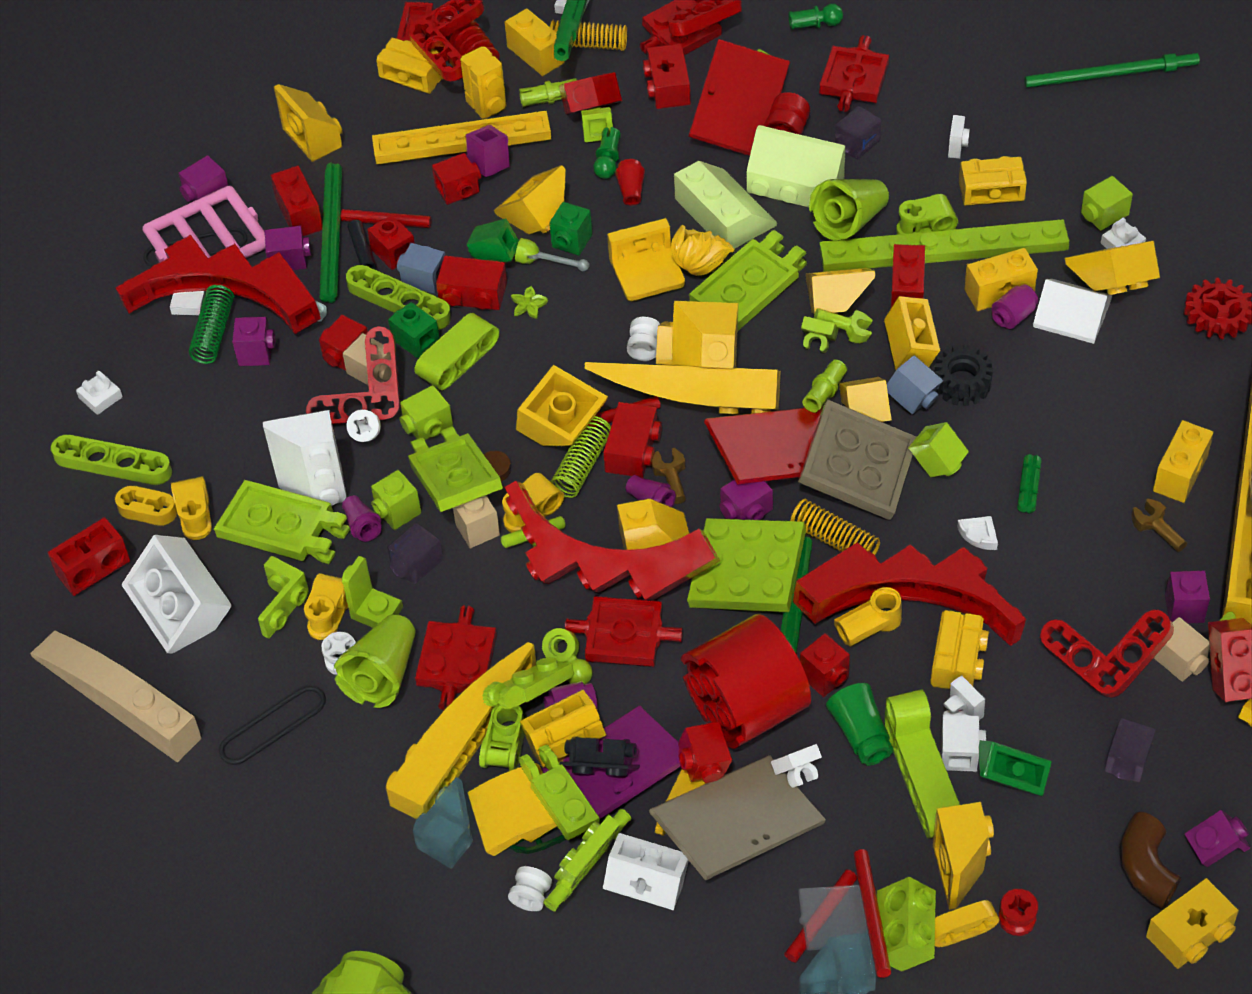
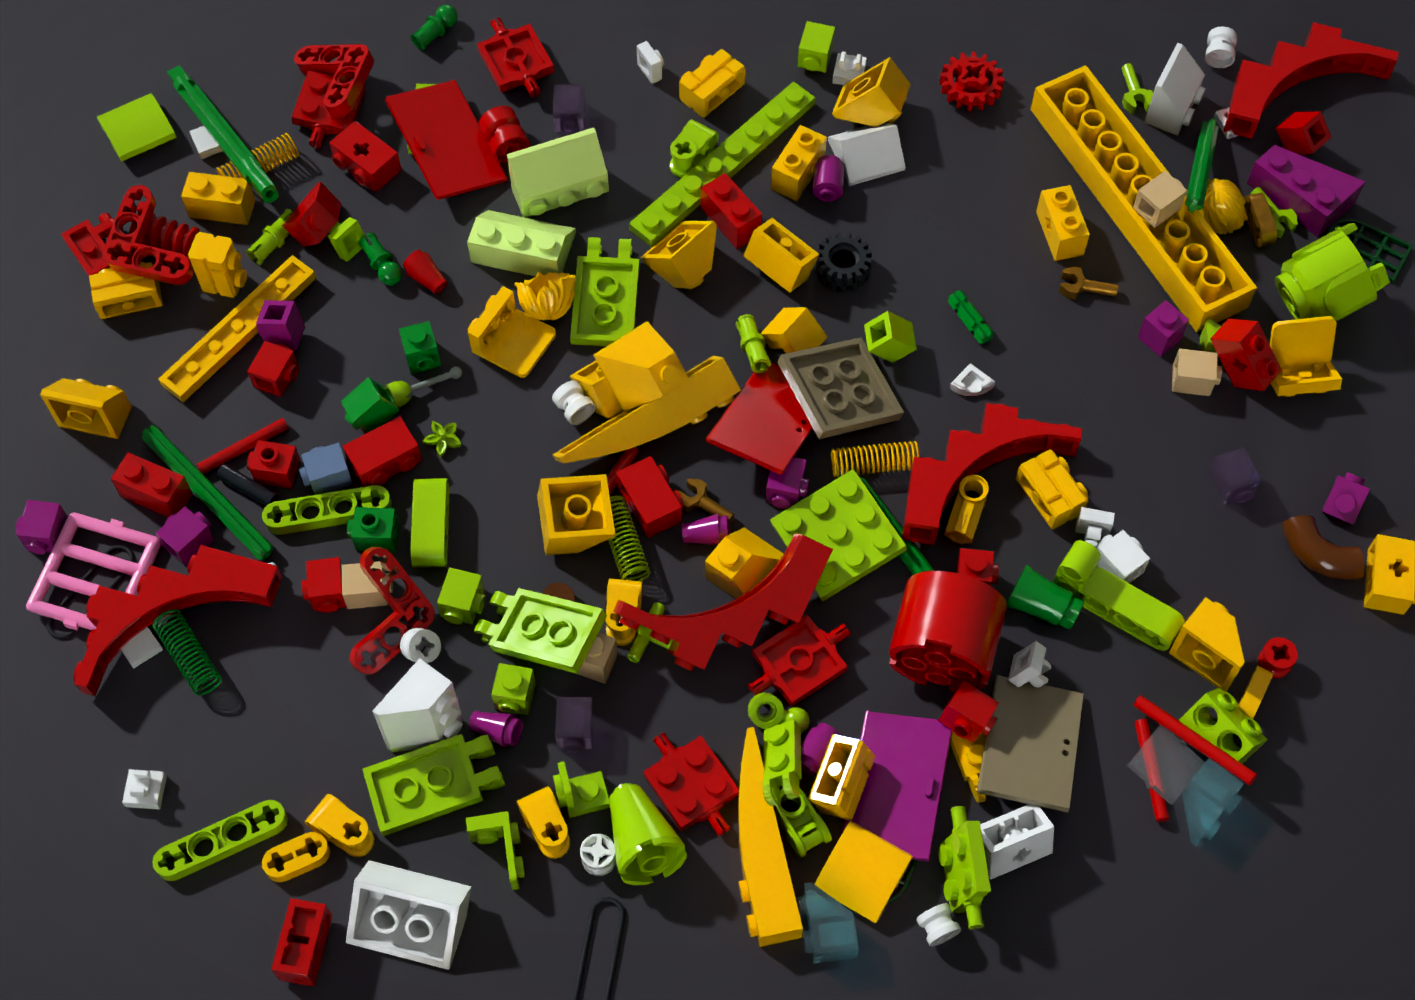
camera: 45 degrees left, 10 degrees up
magenta brick [232,317,276,366] -> none
yellow slope [493,165,566,234] -> none
lime hinge [519,744,599,840] -> none
black hinge [560,736,640,776] -> none
lime tile [801,316,839,353] -> none
lime cone [809,179,889,241] -> none
lime bar [814,308,873,343] -> none
sand blue brick [887,355,943,415] -> none
green slope [978,740,1052,796] -> none
red beam [1040,610,1174,698] -> none

